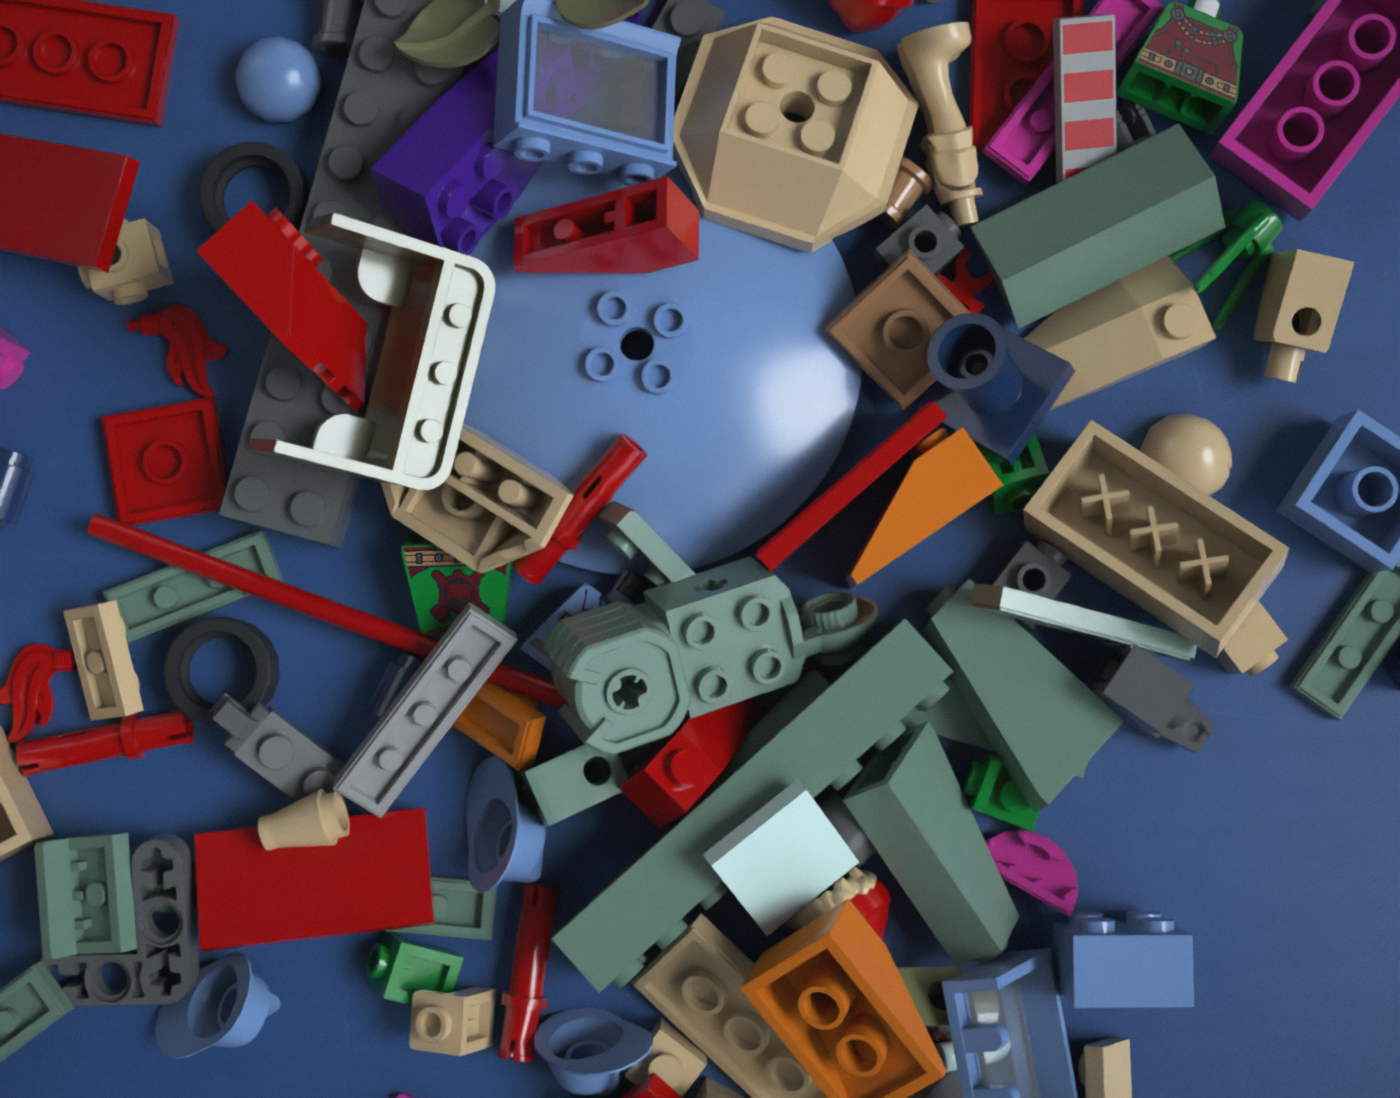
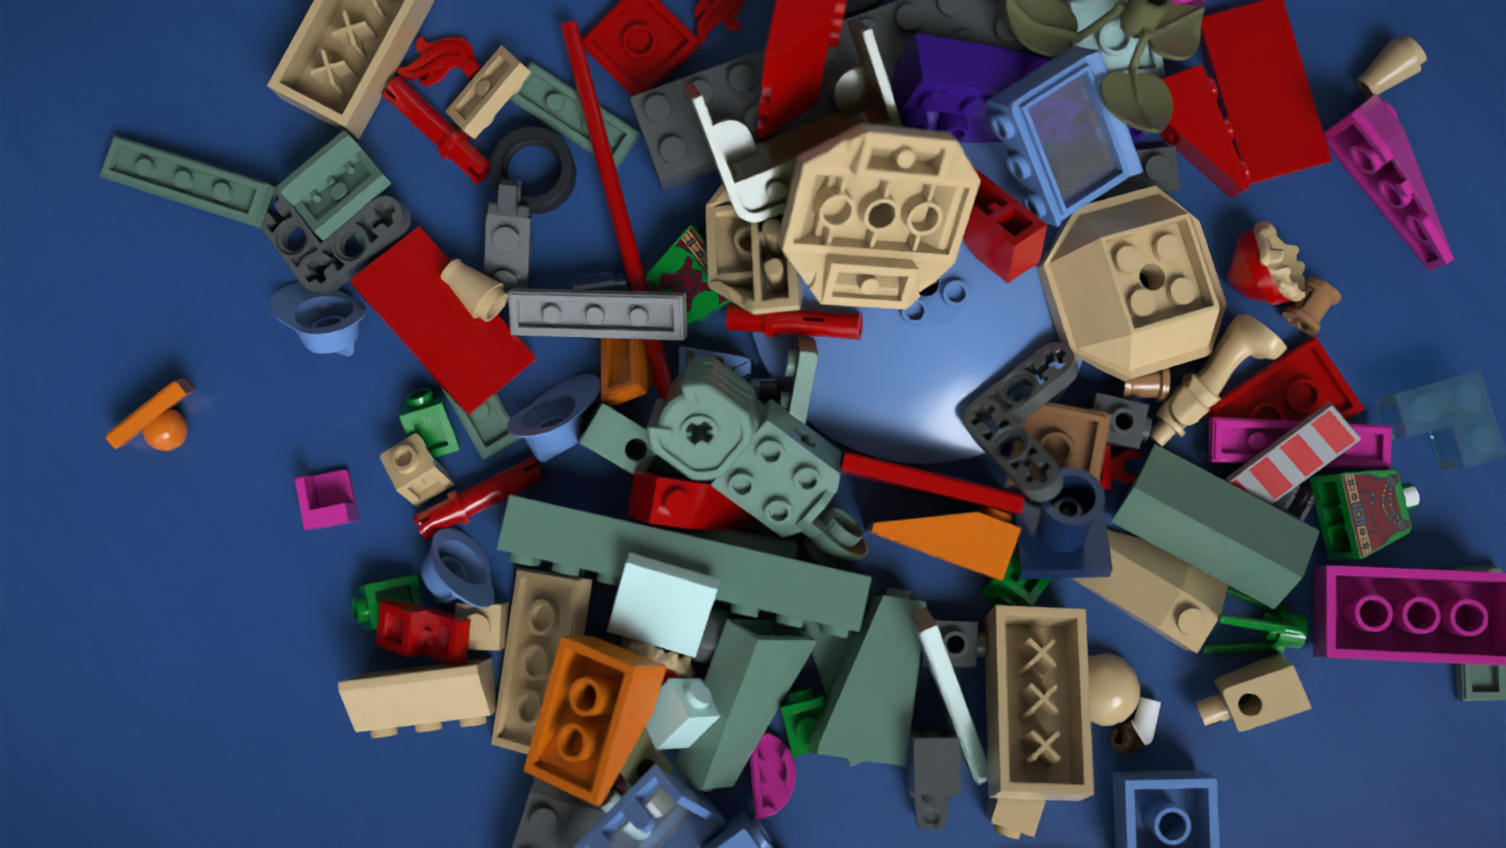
camera: 55 degrees right, 0 degrees up
none -> light aqua brick [645,678,721,750]
none -> tan piece [777,124,981,310]
none -> dark grey beam [963,342,1079,502]
none -> arm [1108,697,1161,755]

